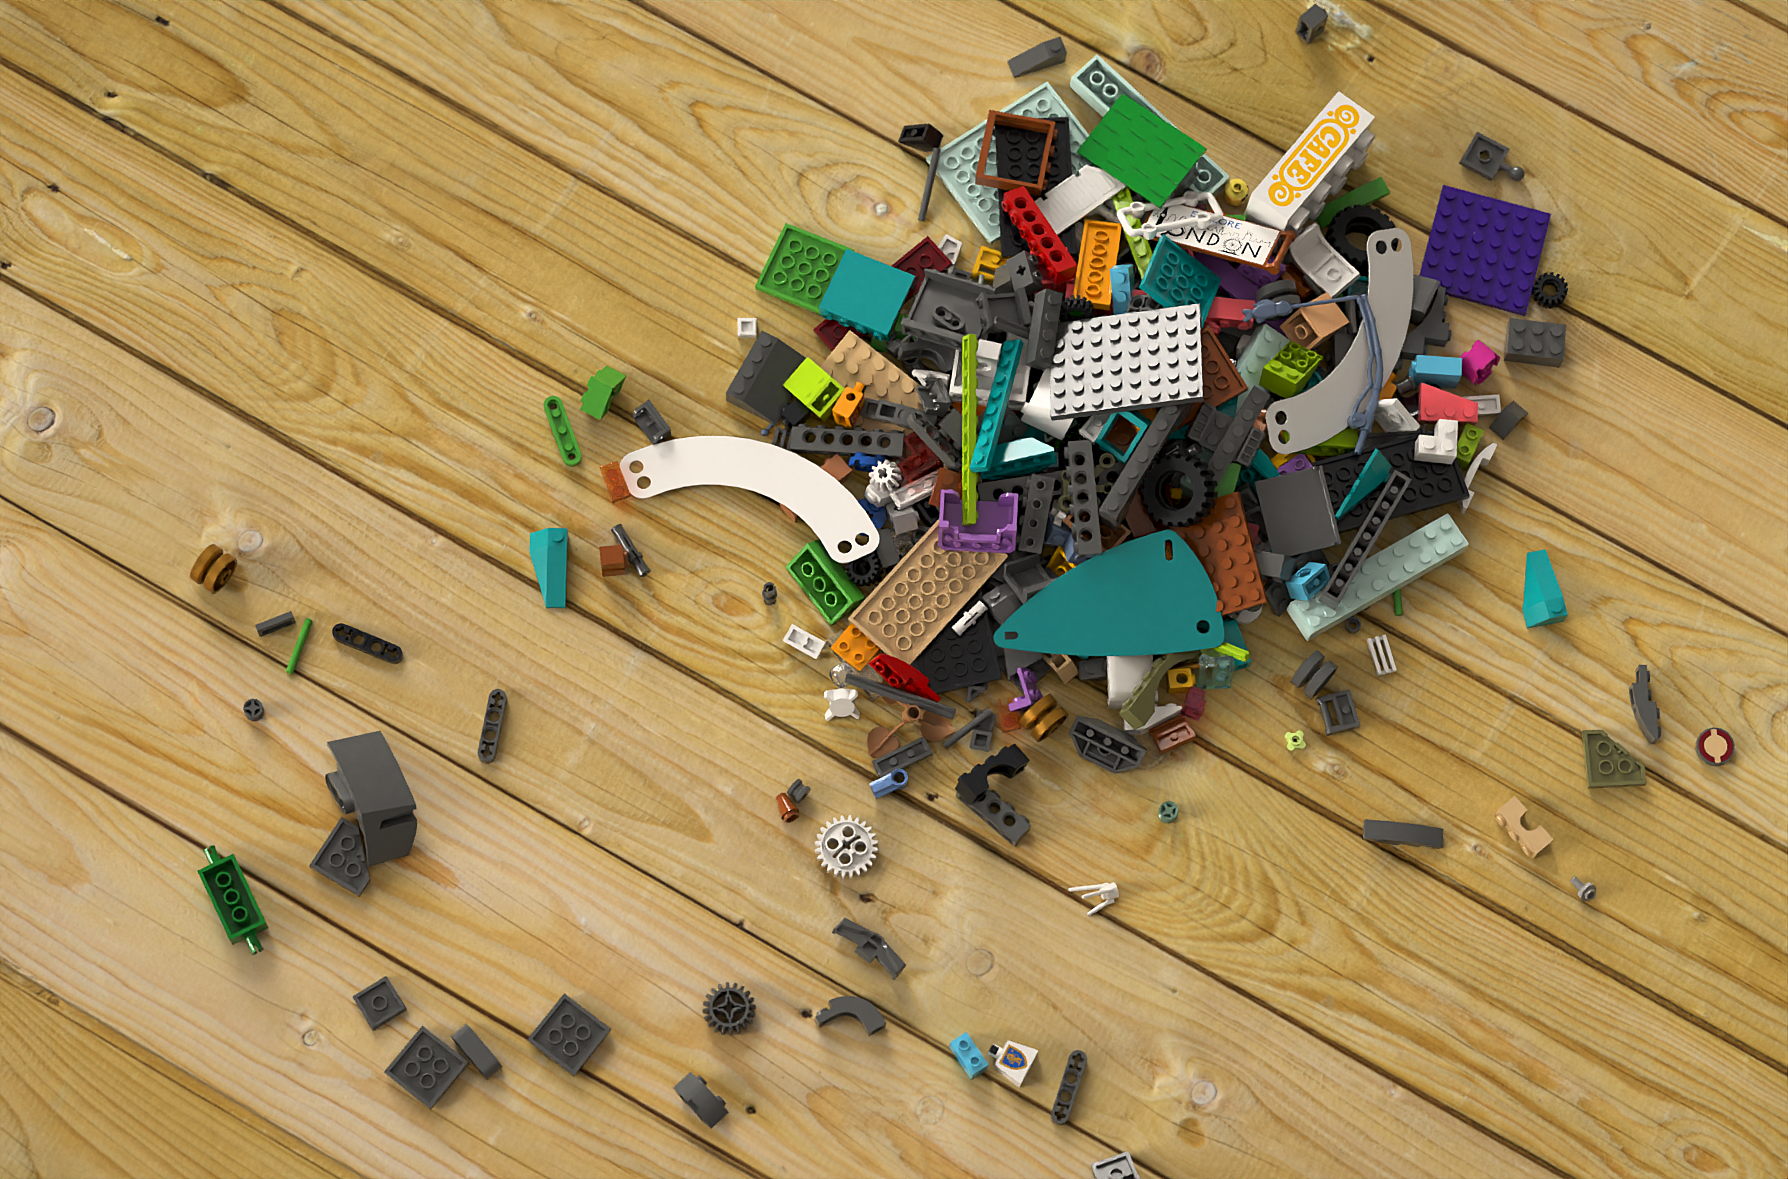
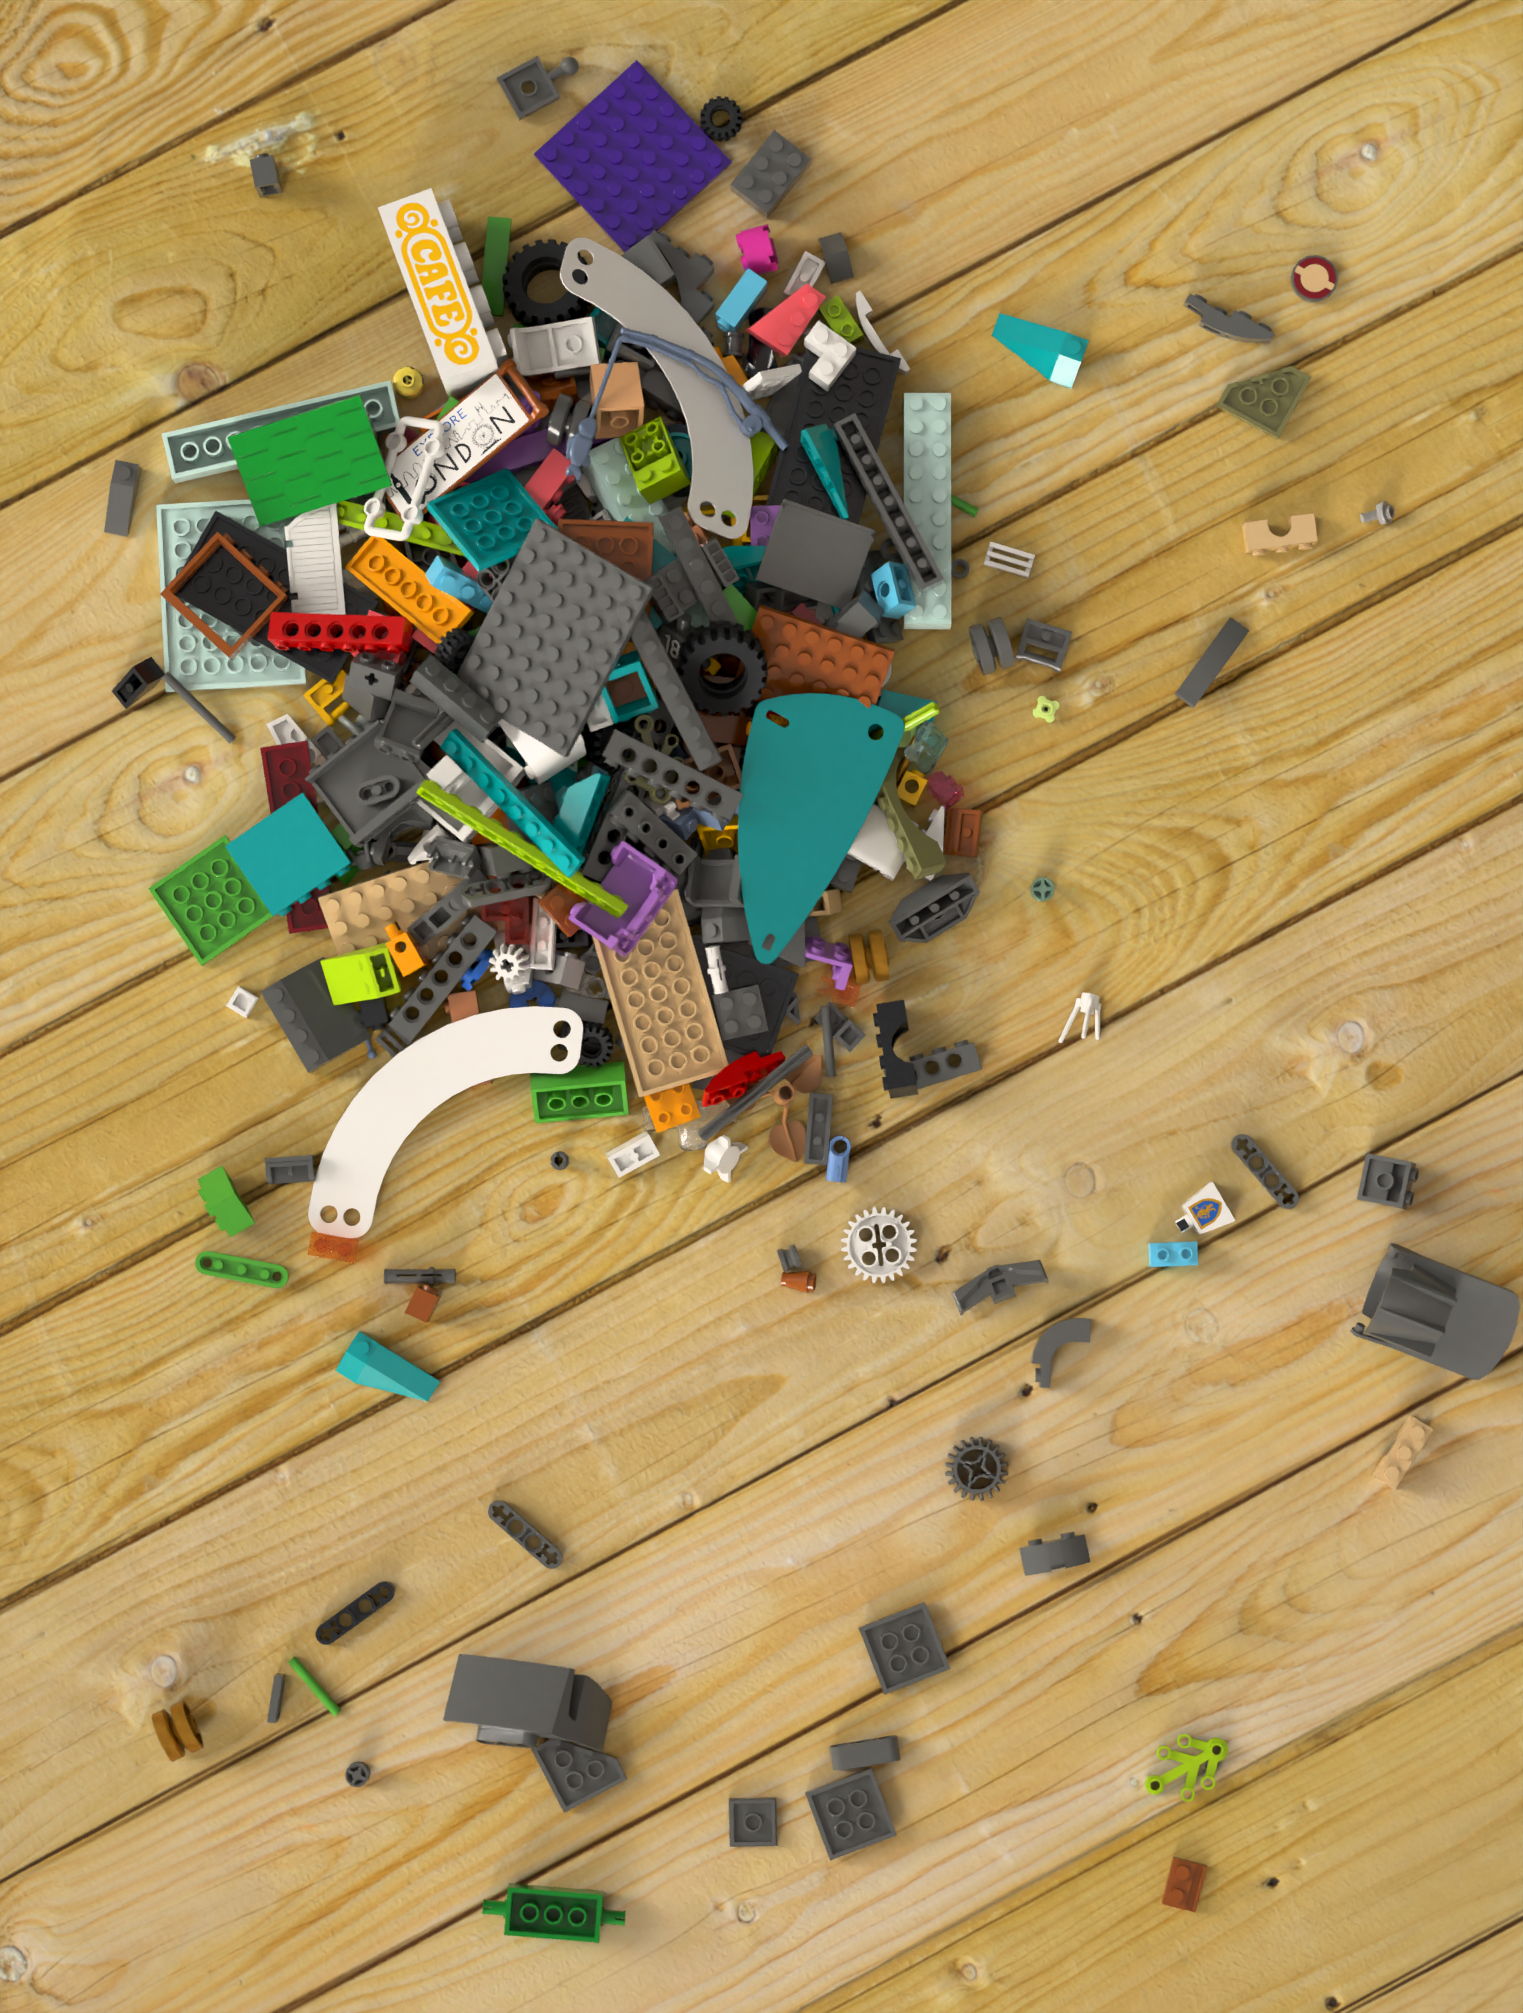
camera: 55 degrees left, 15 degrees up
none -> dark grey plate [712,984,769,1041]

